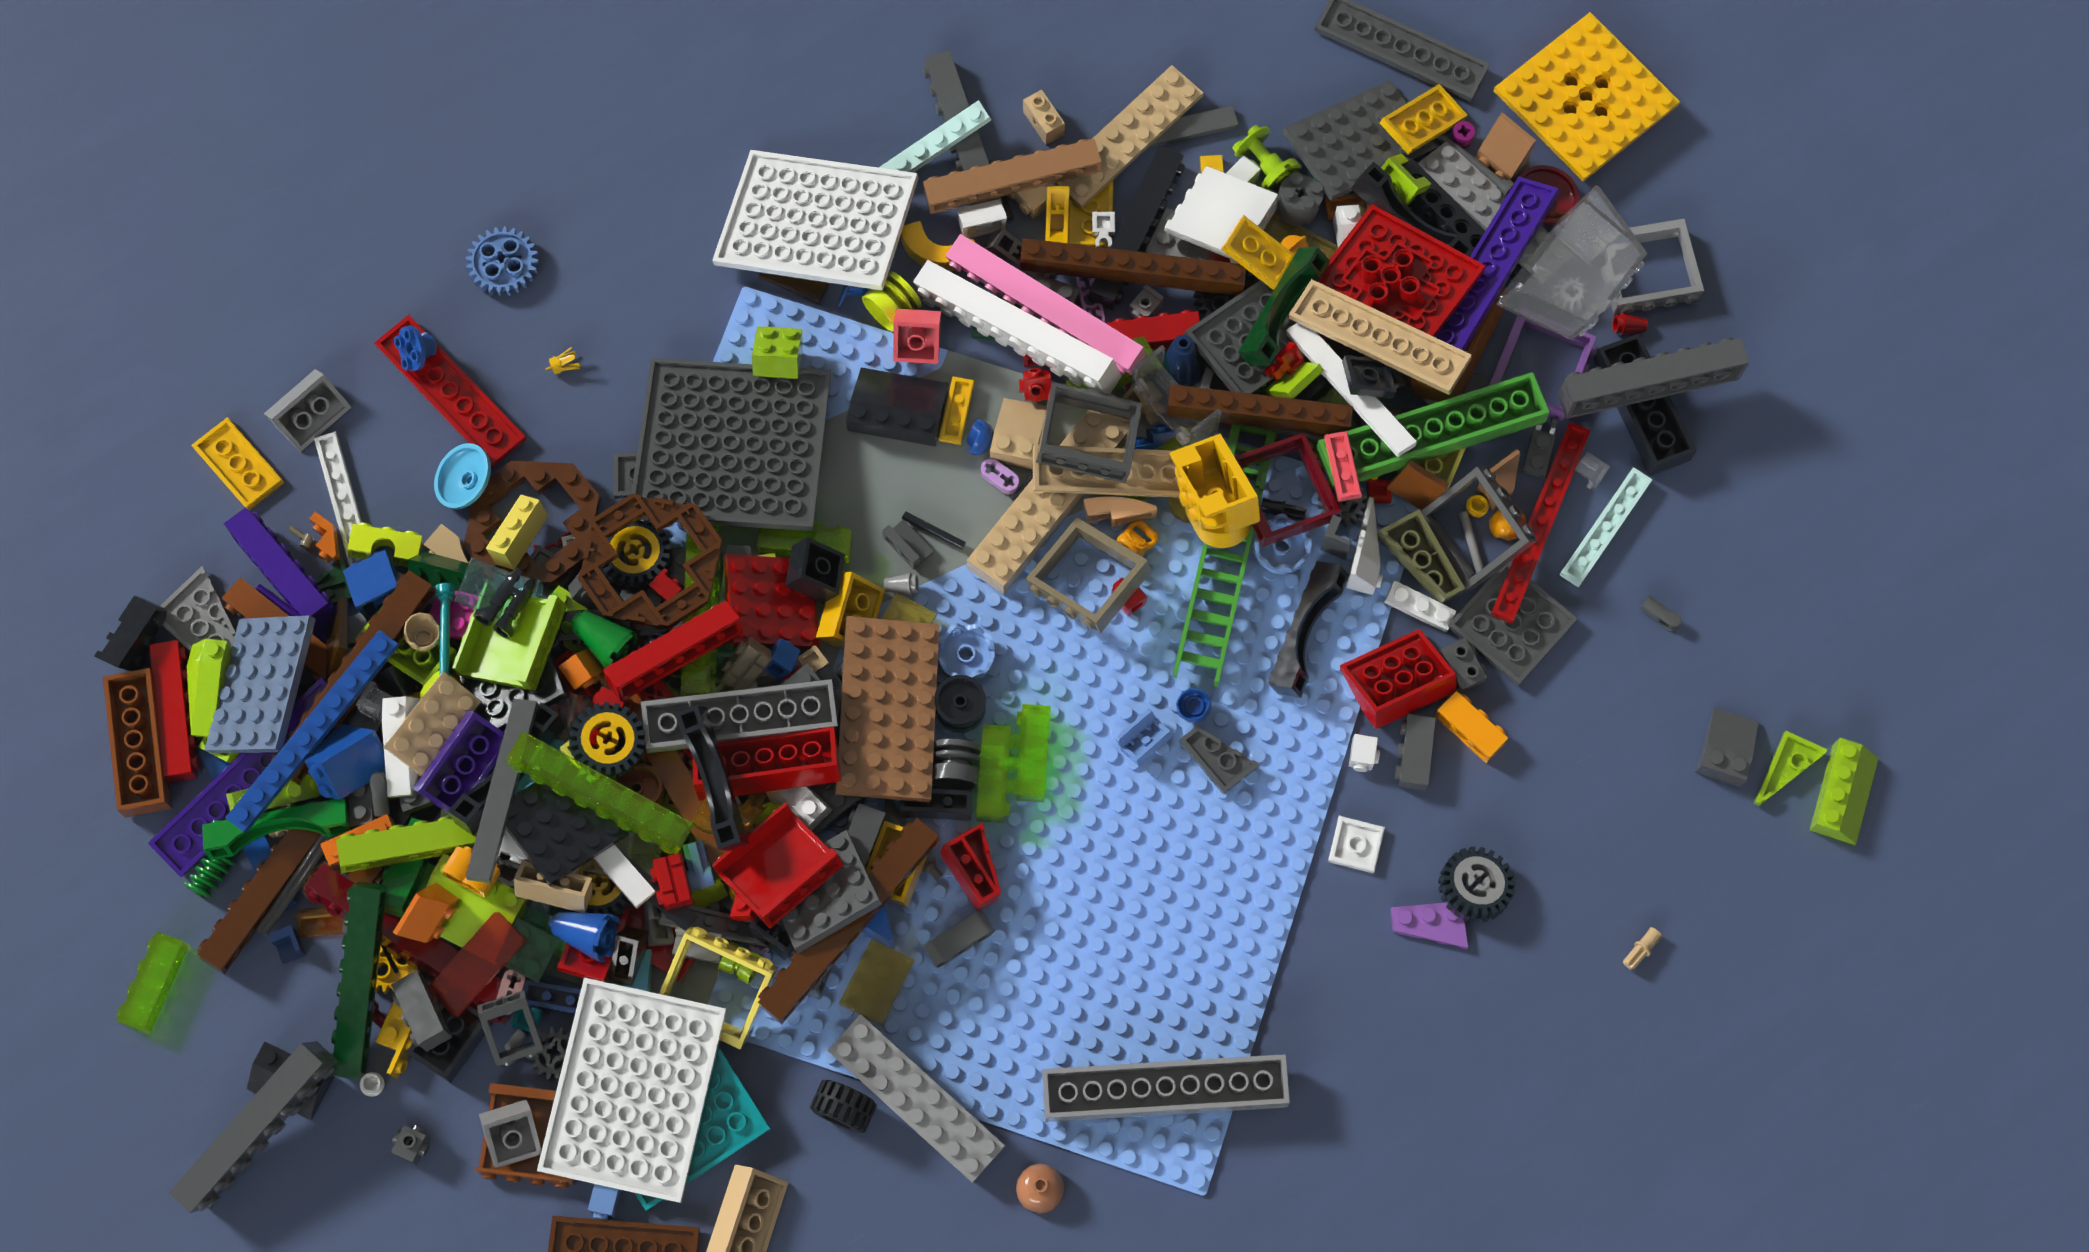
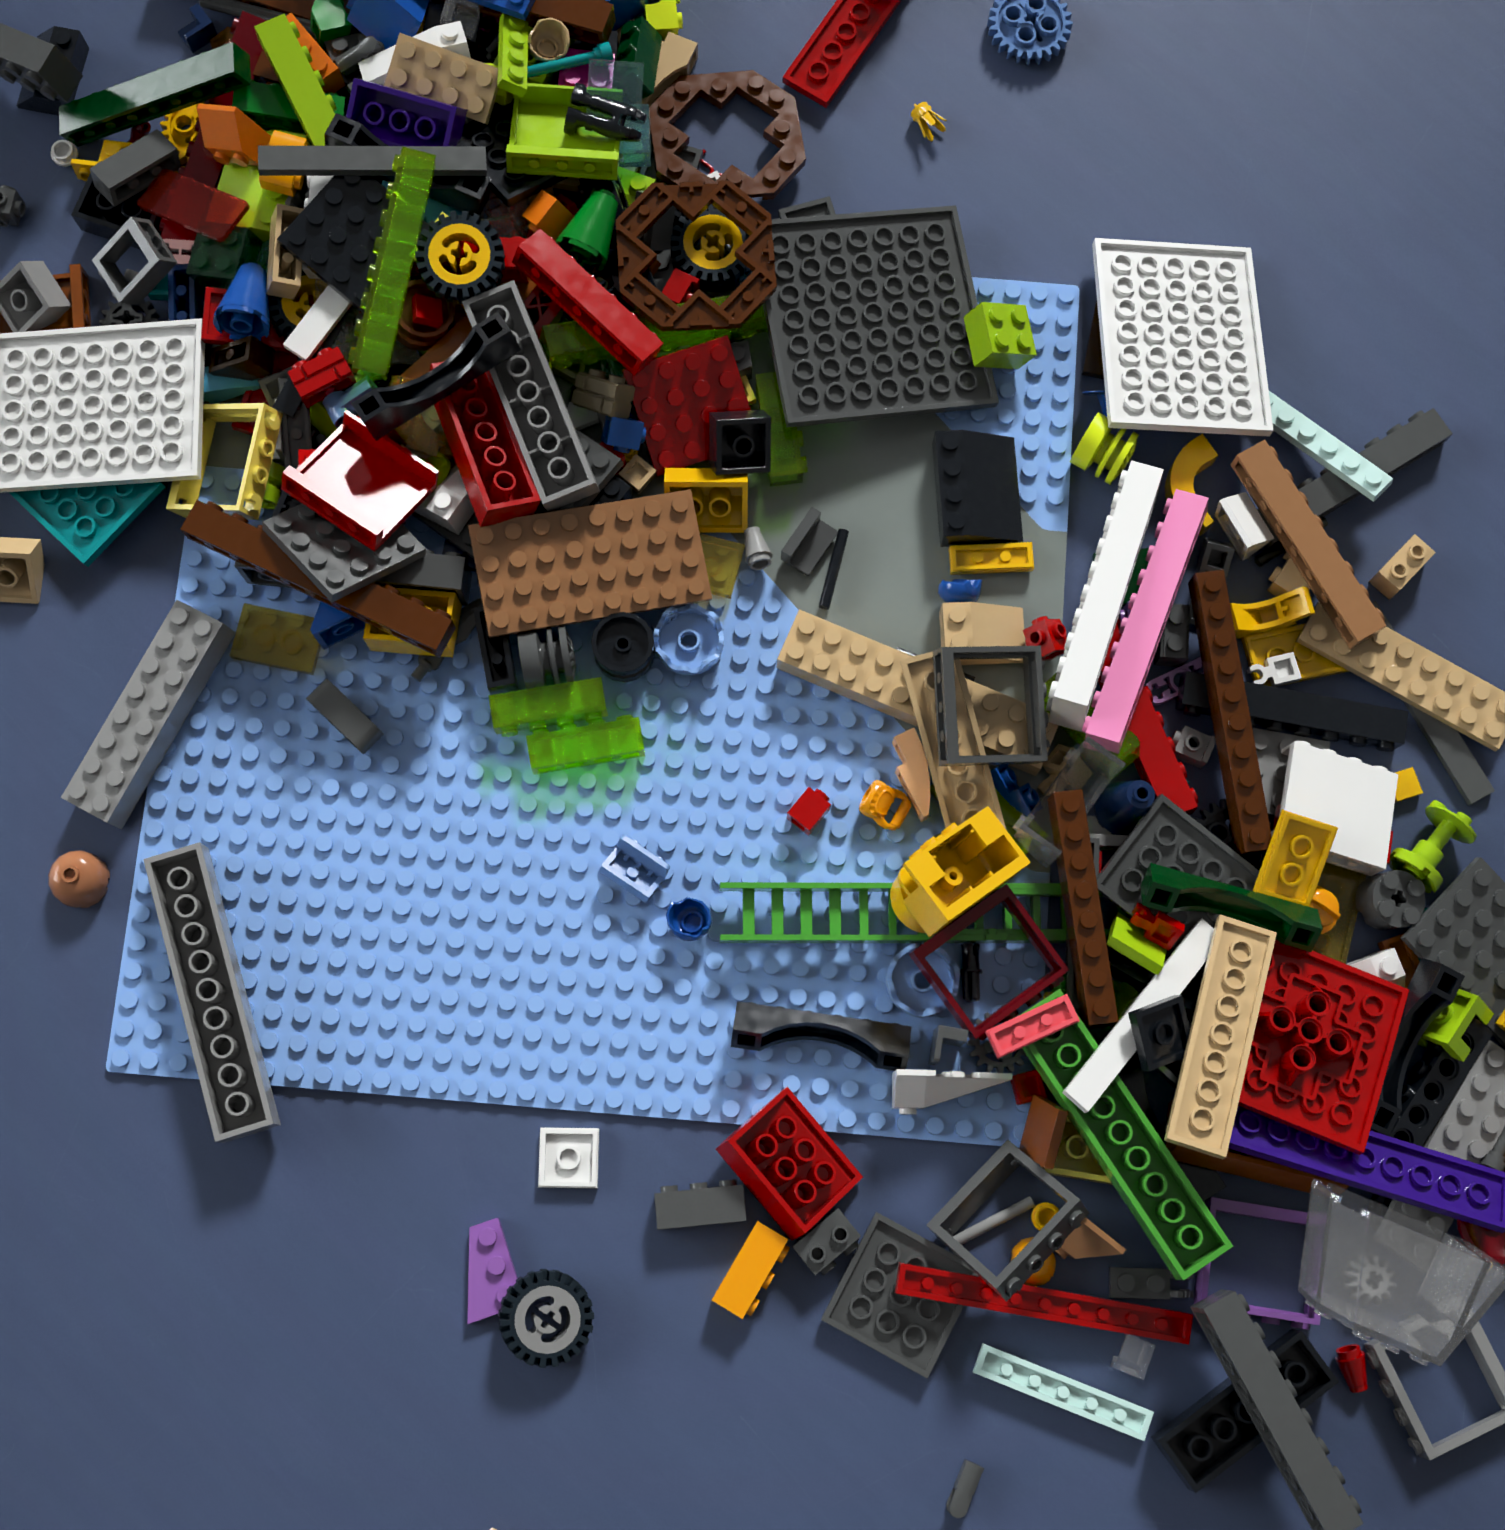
camera: 75 degrees right, 5 degrees up
medium azure dish [434,443,491,509] -> none
light yellow brick [486,495,549,570] -> none
black tyre [809,1080,877,1133] -> none
coral brick [893,309,941,364] -> none
red wedge [940,822,1001,912] -> none
lavender beam [981,458,1019,494] -> none
dark tan window [1025,517,1152,633] -> none
dark grey wing [1179,726,1260,795] -> none
white brick [1226,155,1260,184] -> none
white brick [1348,734,1380,772] -> none
olive wedge [1377,509,1465,603] -> none
white plate [1384,581,1456,633] -> none
none -> red tile [412,293,443,328]
none -> lime plate [497,13,528,98]

